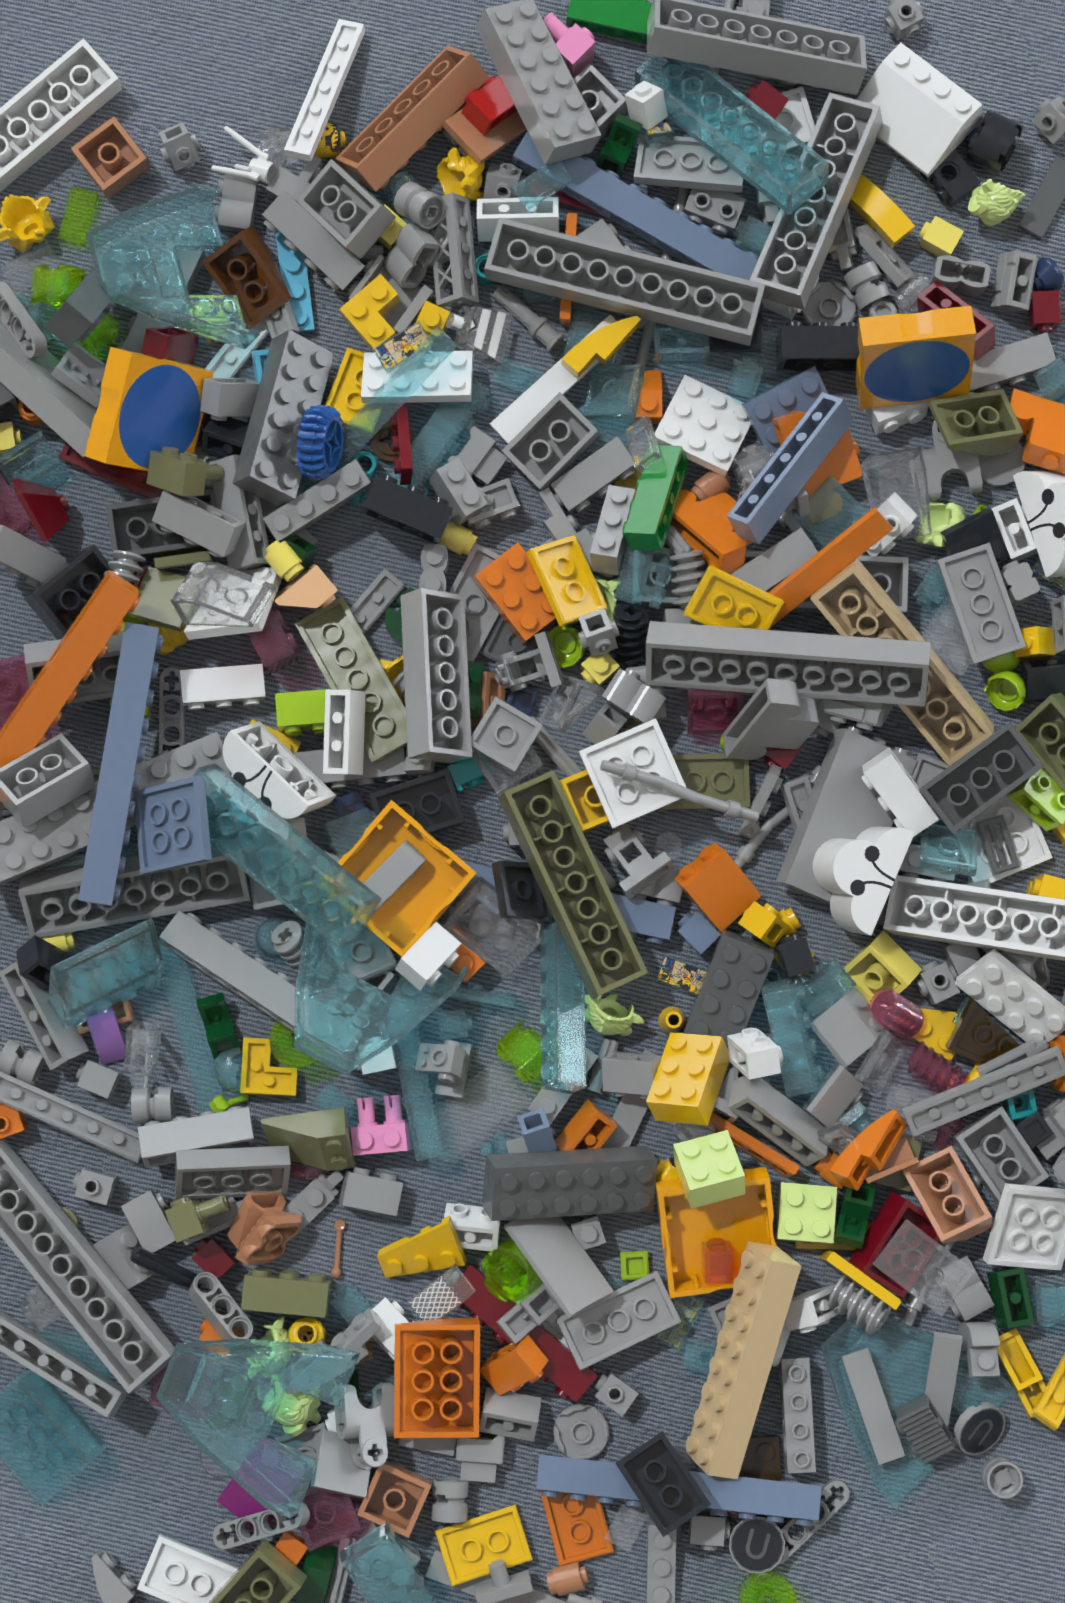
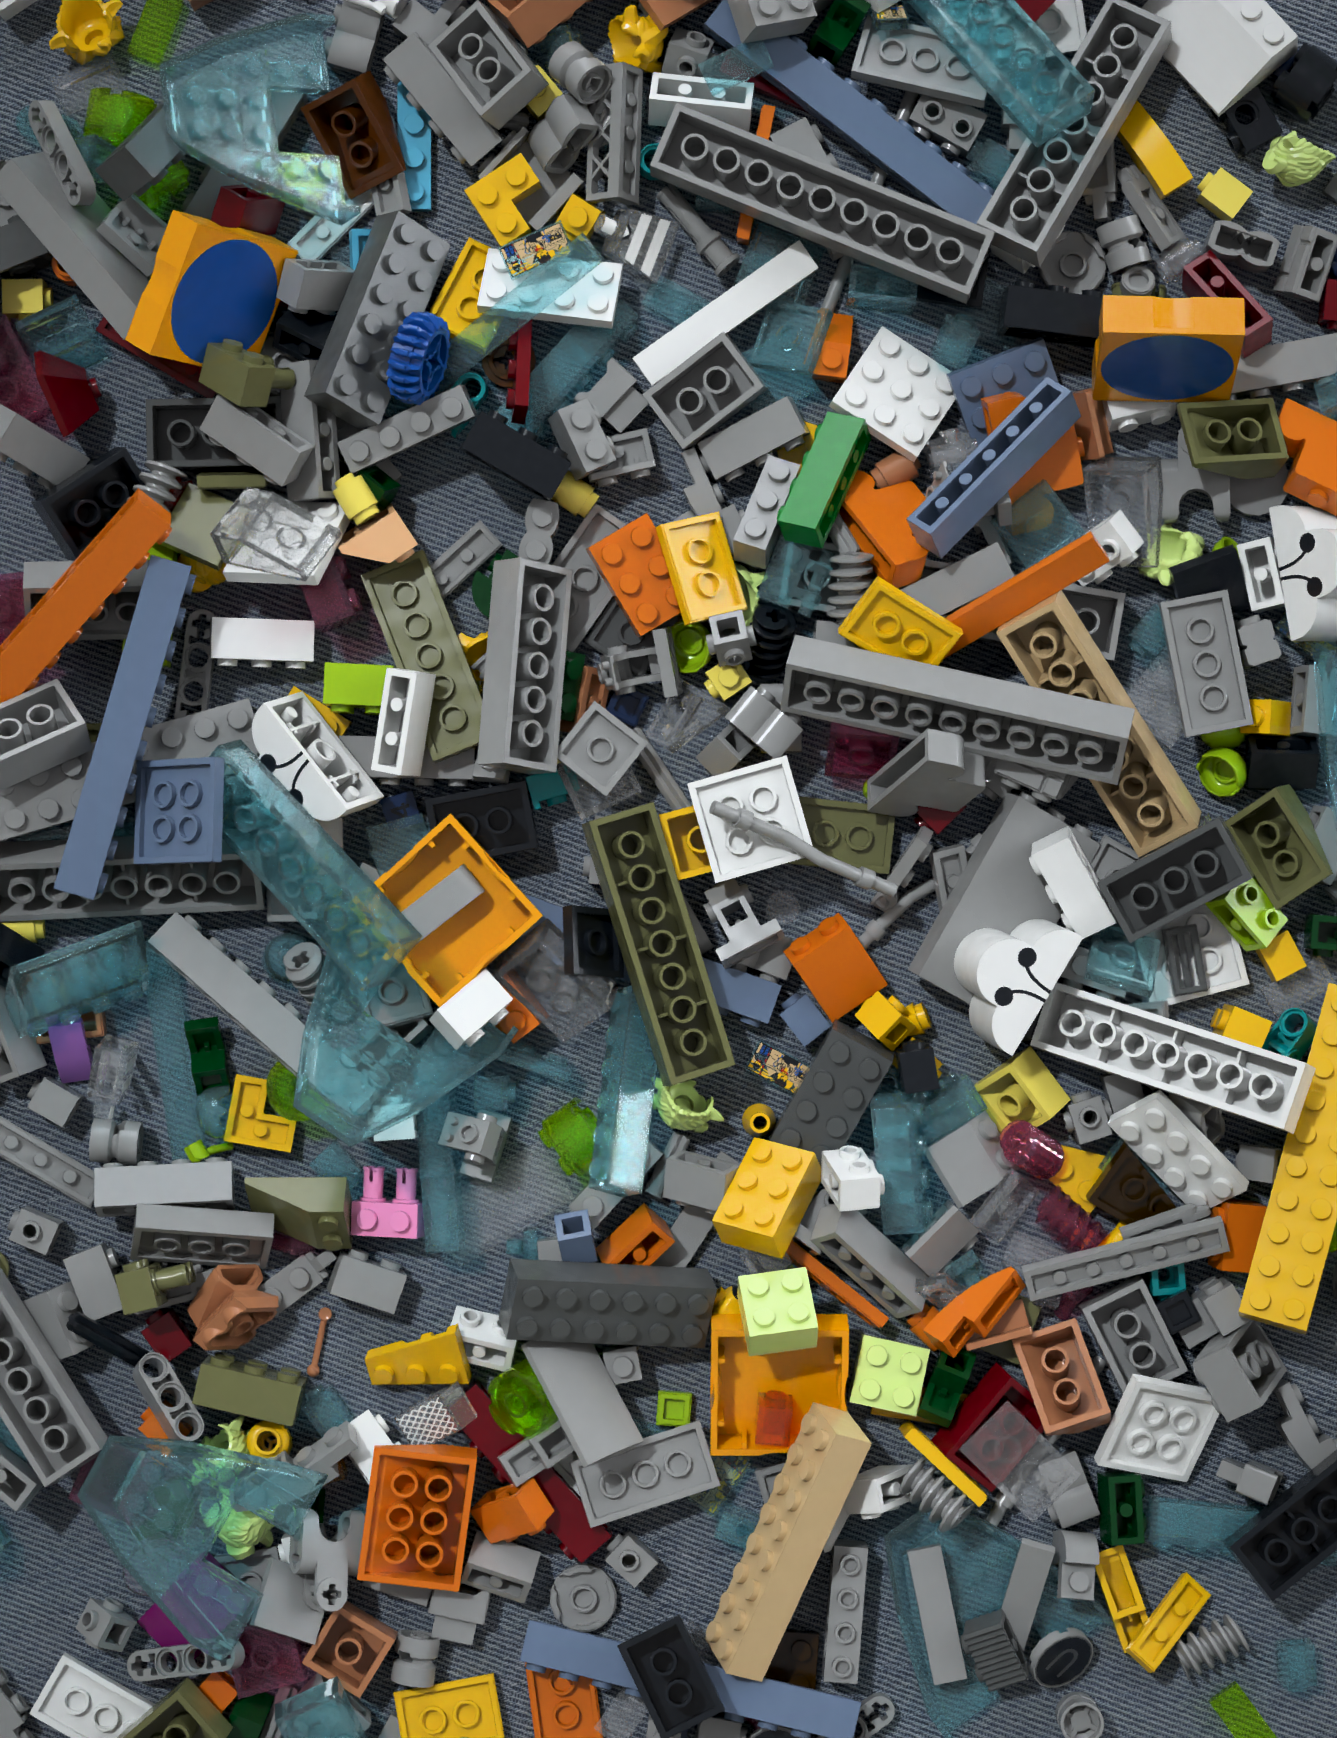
camera: 10 degrees right, 5 degrees up
yellow slope [561,316,641,379] -> none
clear tile [624,415,661,472] -> none
none -> light grey brick [76,1597,137,1652]
none -> nougat panel [1072,387,1114,461]

